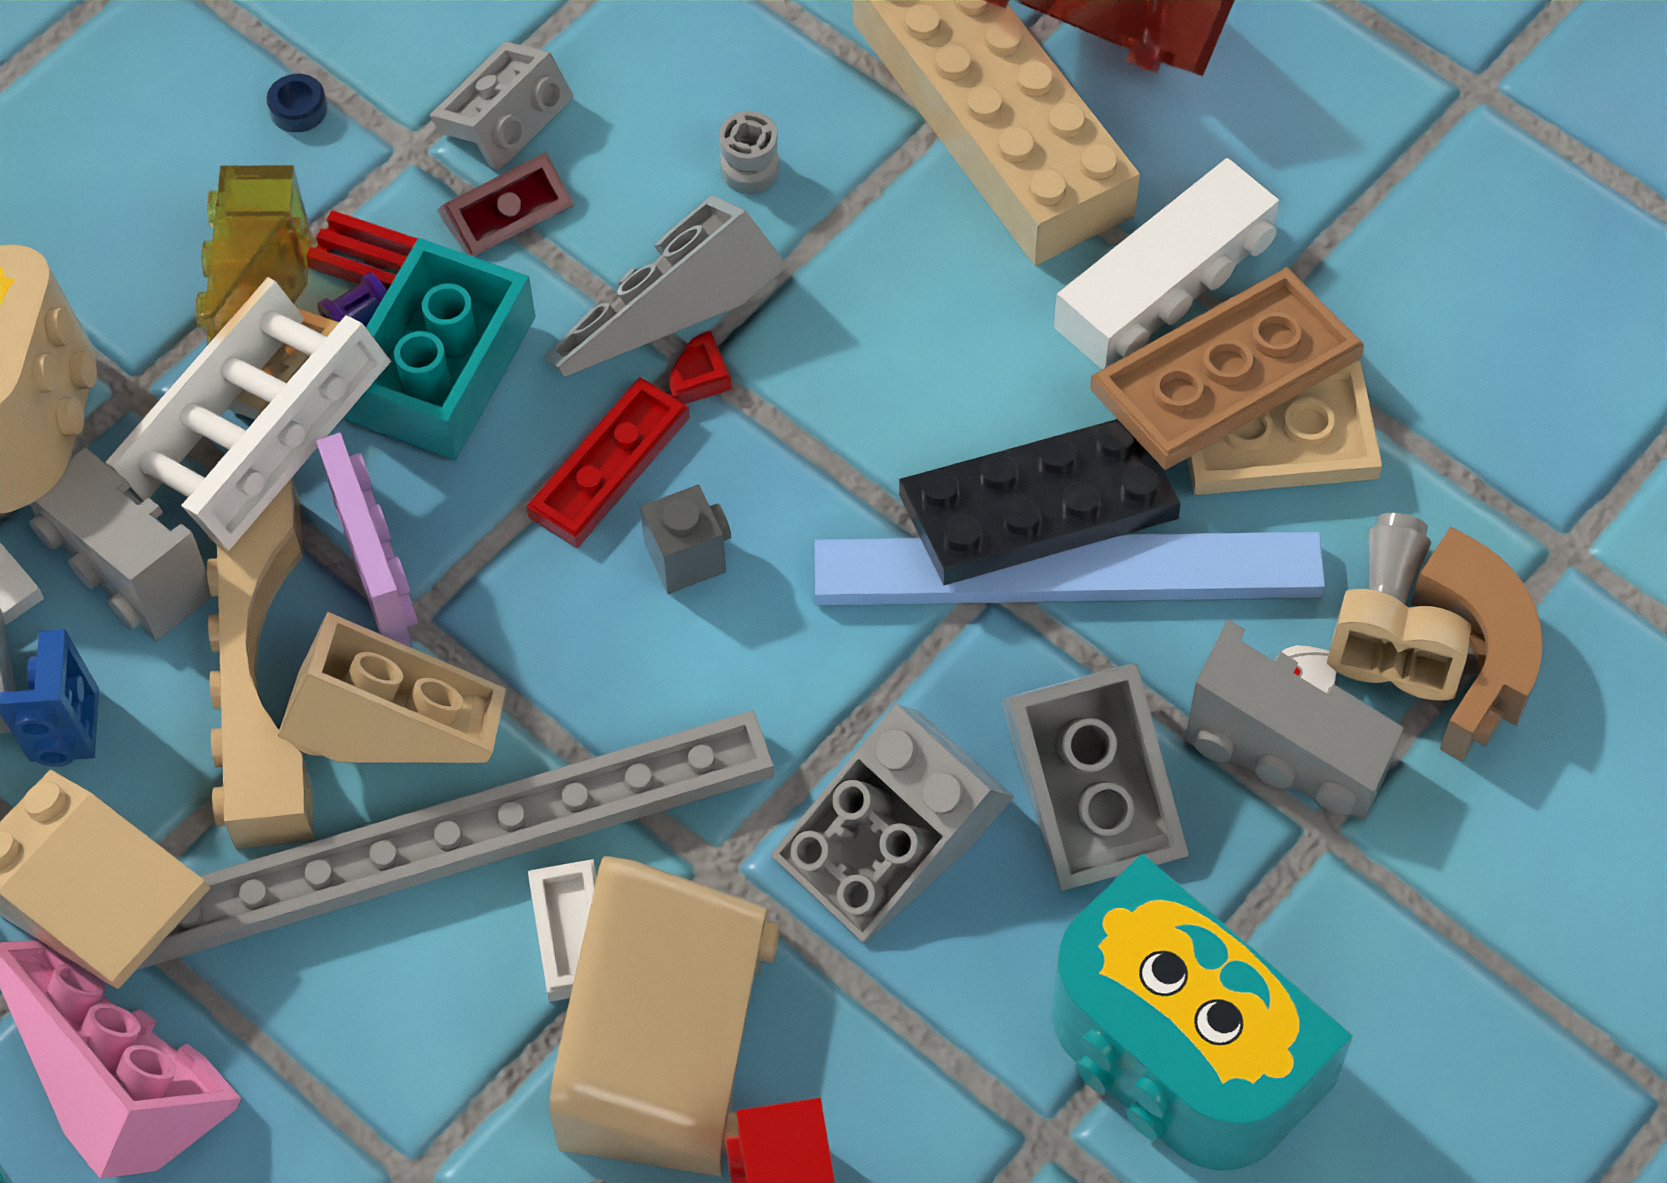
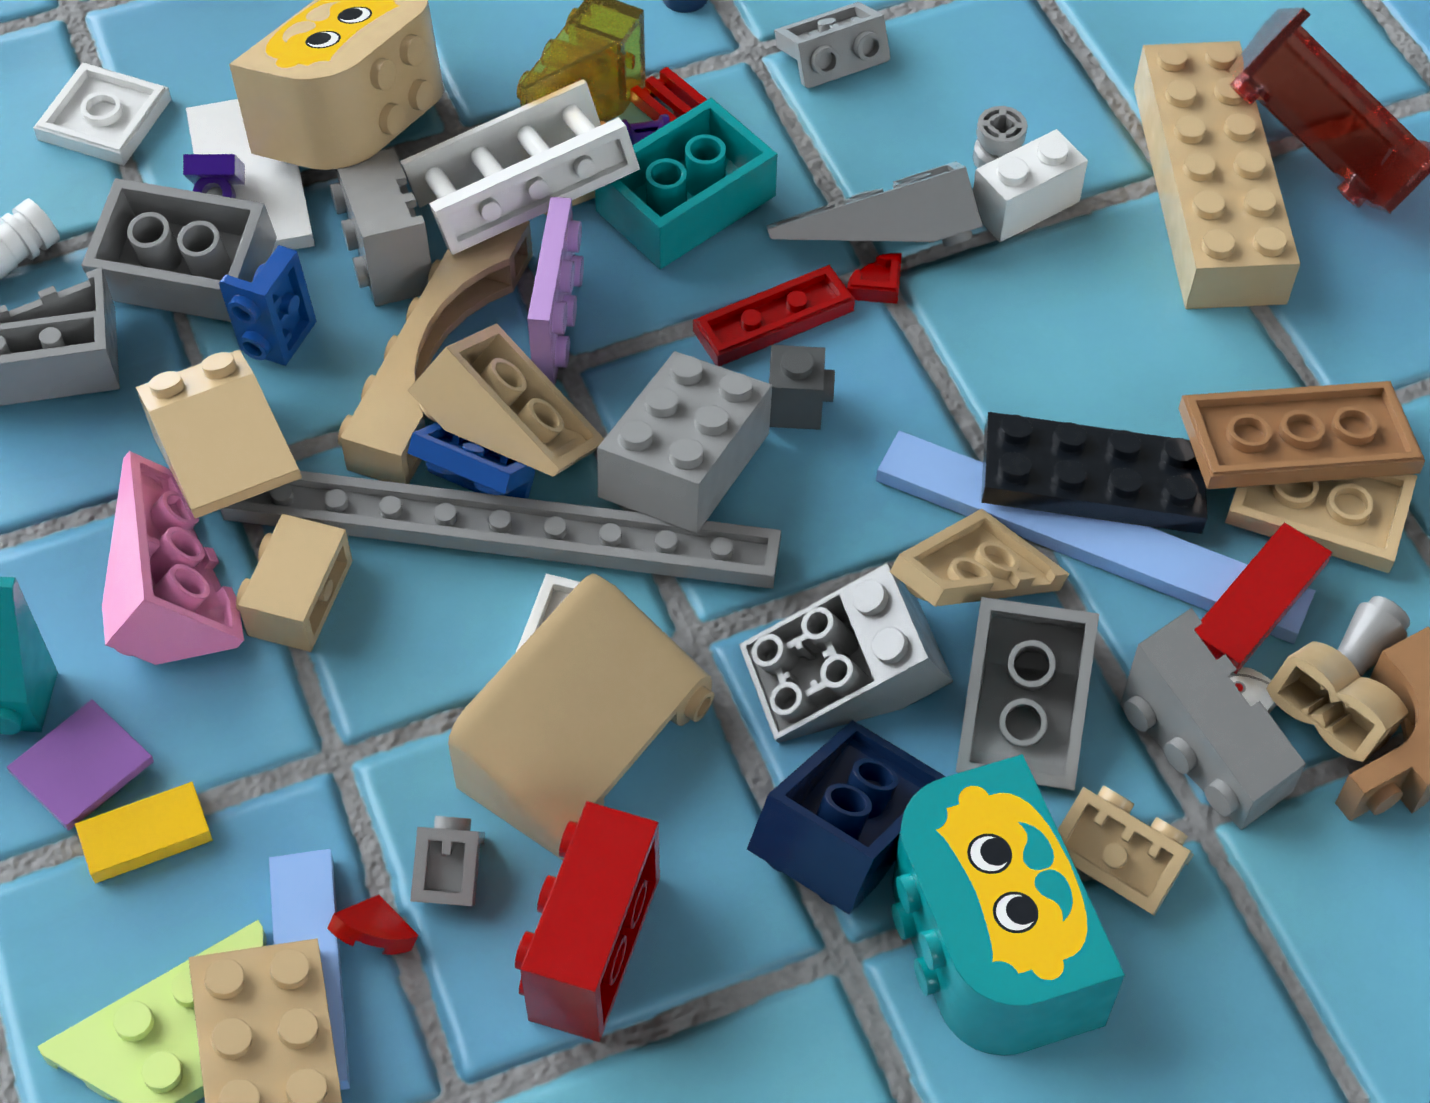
camera: 25 degrees right, 5 degrees down
slope [437,152,574,257] -> none
white brick [1054,157,1280,369] -> none
none -> tan brick [236,514,353,652]
none -> blue bracket [407,422,536,499]
none -> light grey brick [597,351,772,533]
none -> dark blue slope [747,720,946,914]
none -> tan wing [890,509,1070,607]
none -> white brick [973,129,1088,242]
none -> tan bracket [1058,786,1194,916]
none -> red tile [1194,522,1333,674]

